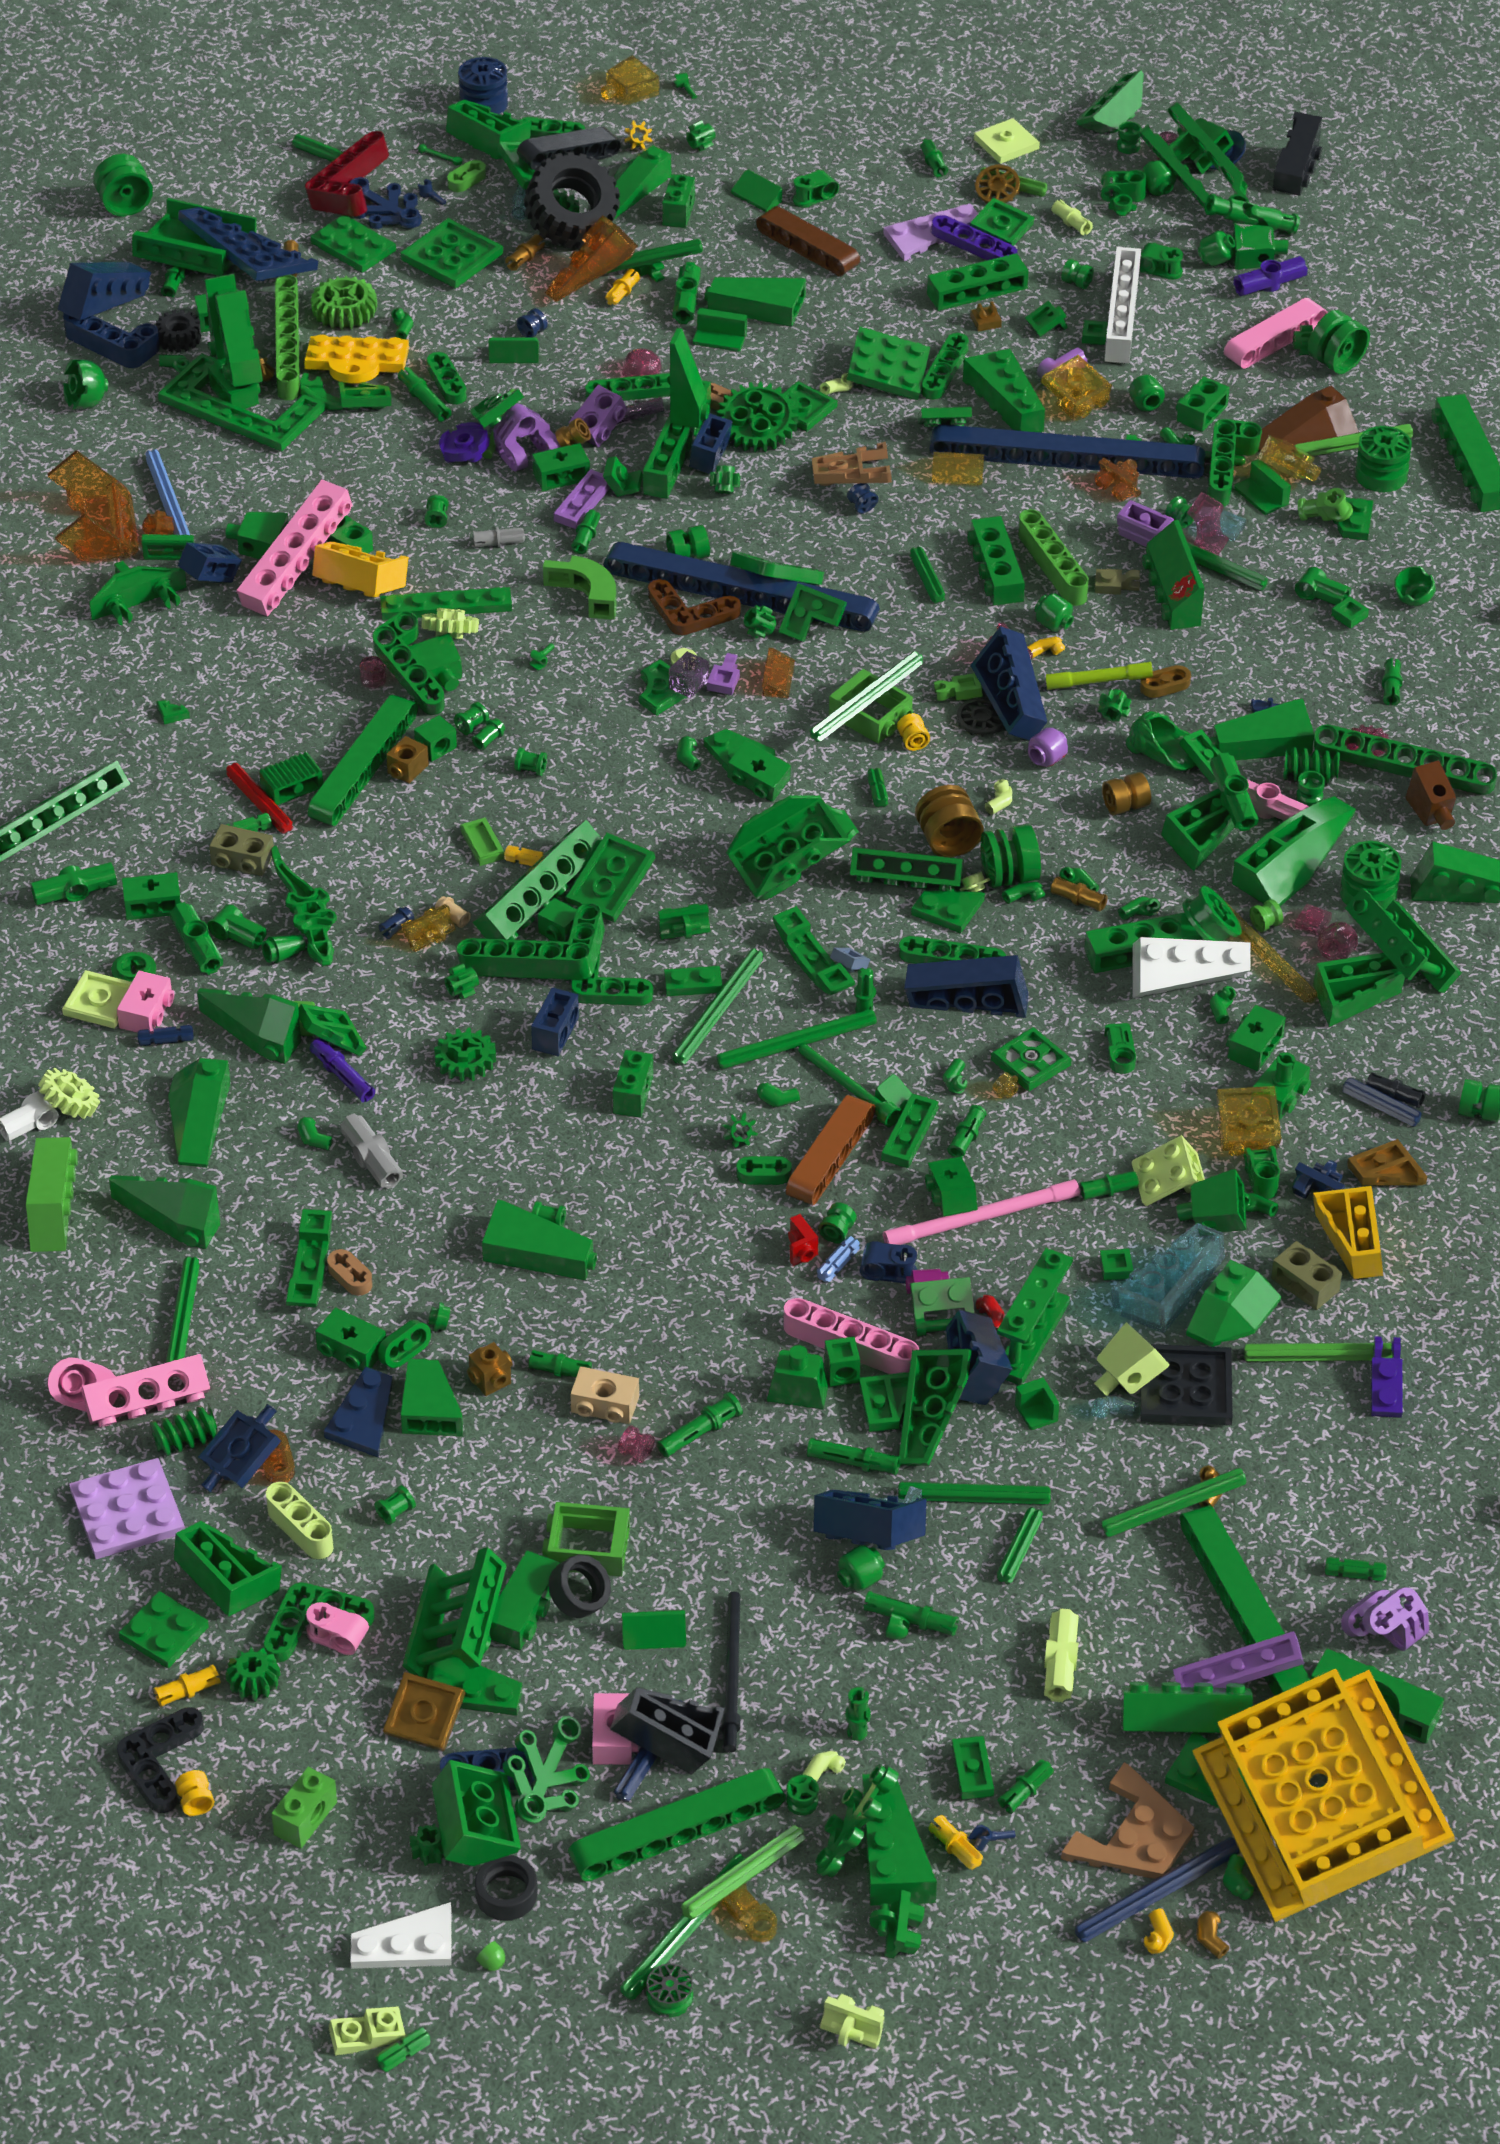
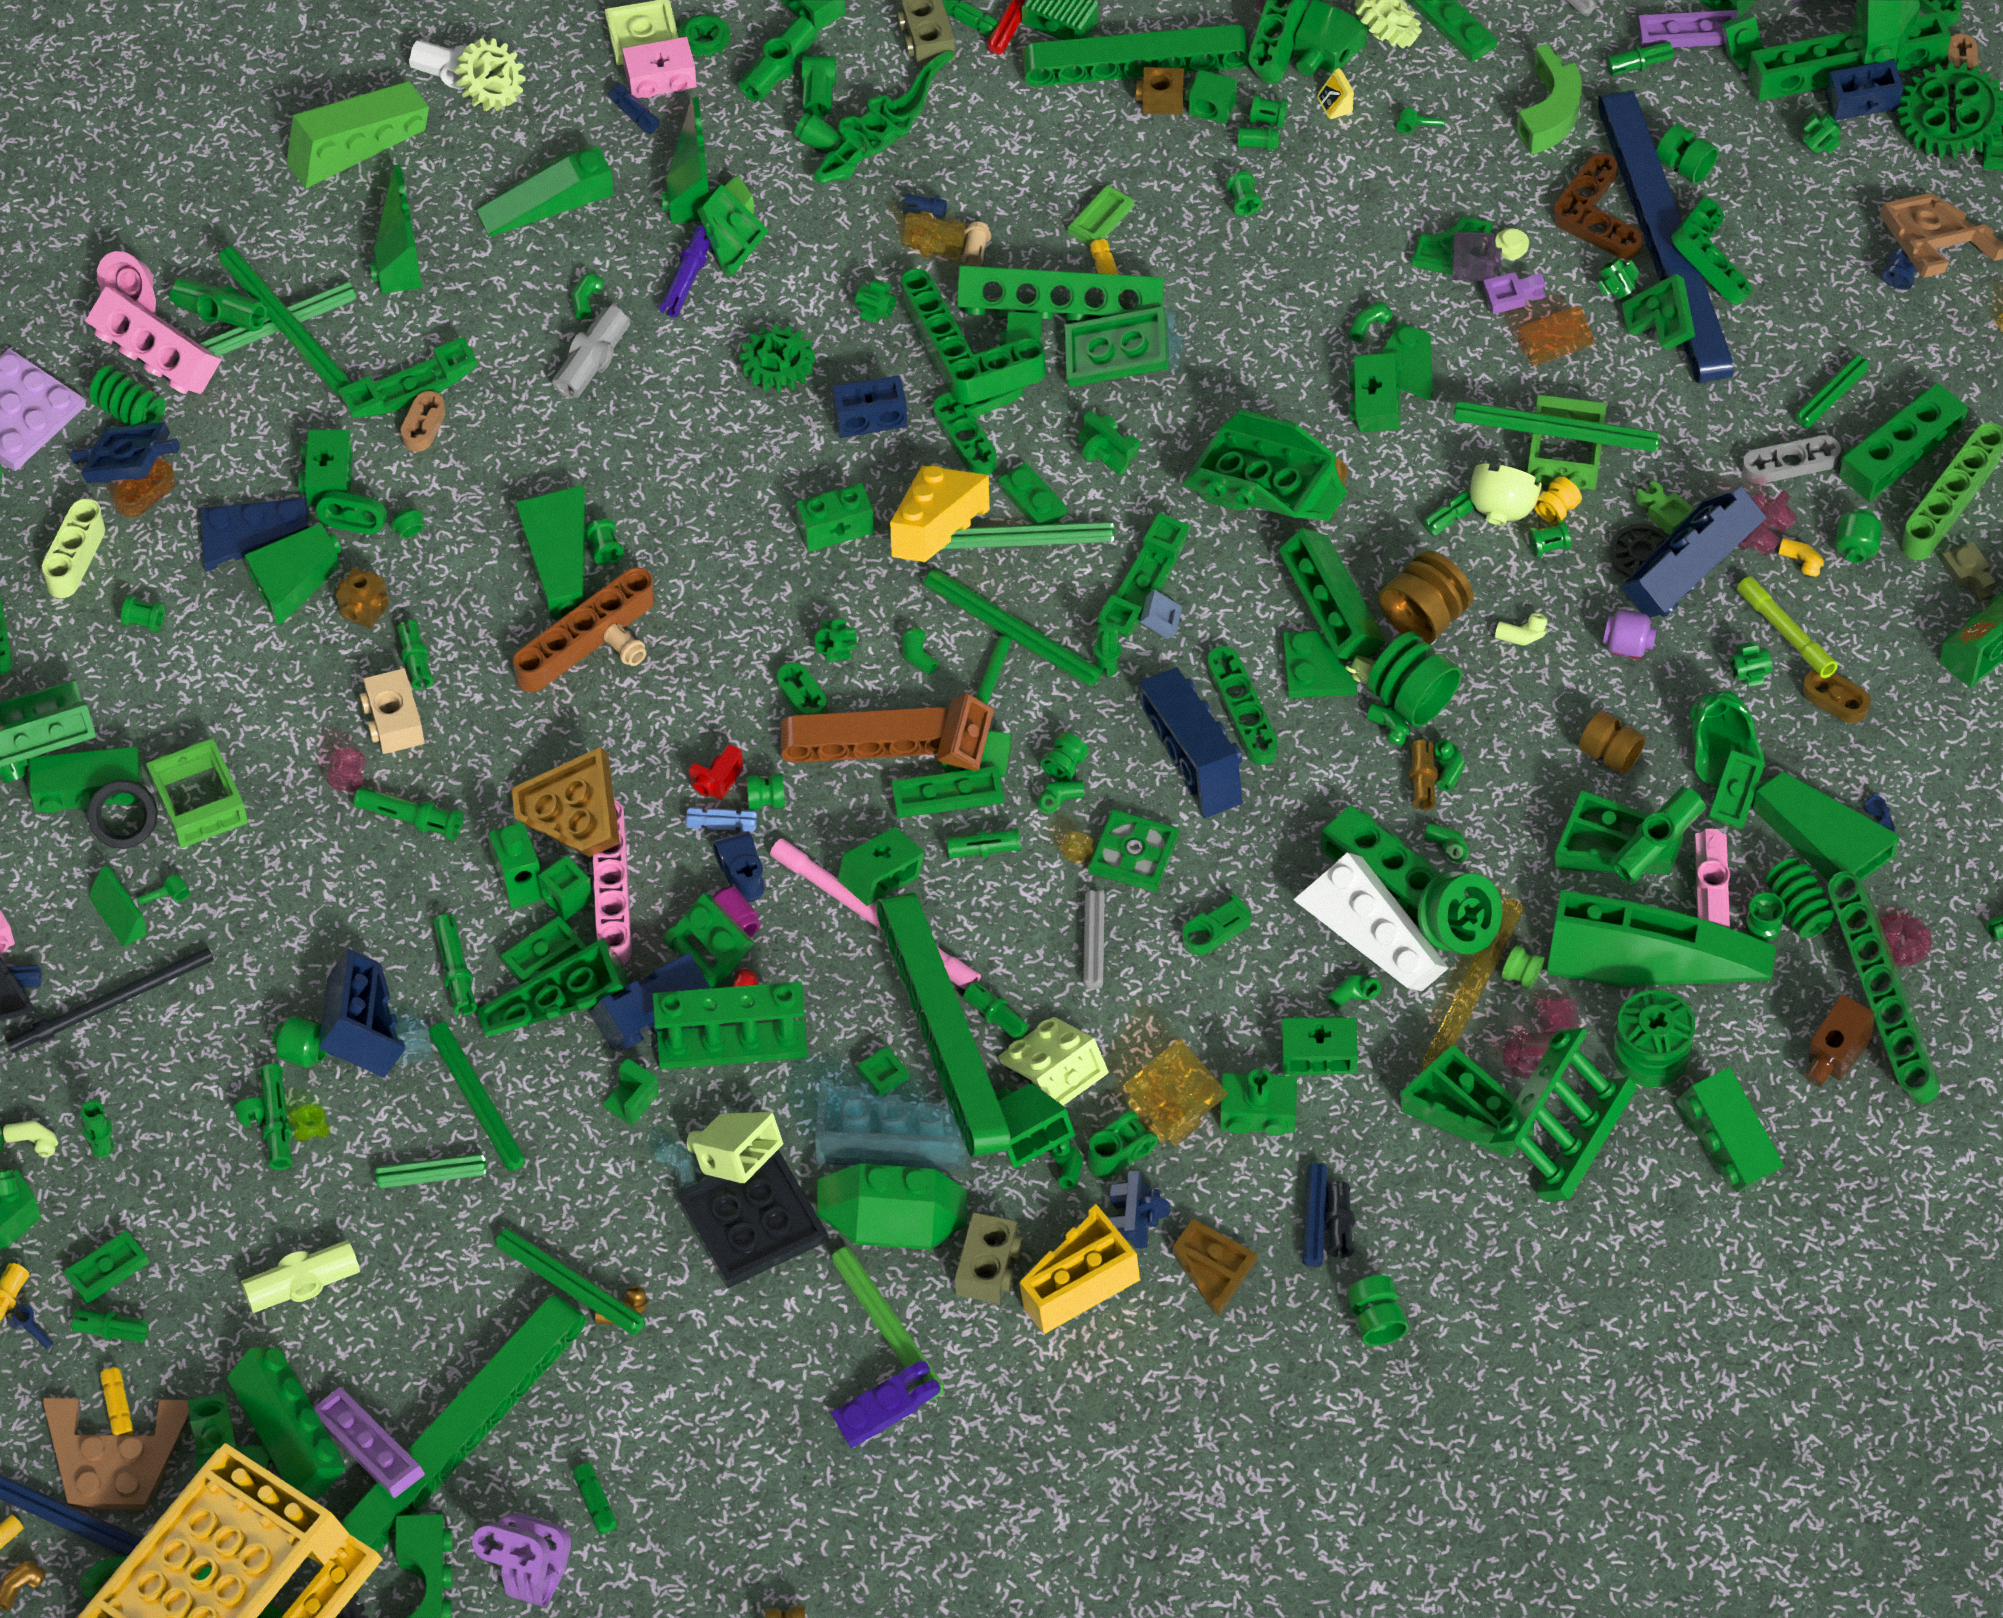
camera: 60 degrees right, 10 degrees up
none -> yellow axle [100,1367,134,1436]
none -> green hand [137,875,191,905]
none -> green piece [170,277,268,332]
none -> green brick [188,1392,236,1455]
none -> green axle [218,246,352,398]
none -> clear neon green plate [289,1104,330,1142]
none -> pearl gold plate [511,747,620,857]
none -> dark orange beam [513,567,655,692]
none -> tan pin [603,623,646,666]
none -> green beam [876,893,1010,1157]
none -> yellow wedge [890,465,990,562]
none -> dark orange slope [936,693,994,771]
none -> green wheel [1040,732,1089,782]
none -> light grey axle [1083,890,1105,989]
none -> slope [1317,68,1354,119]
none -> yellowish green cylinder [1470,464,1542,526]
none -> green bush [1528,520,1571,559]
none -> light grey beam [1742,435,1841,484]

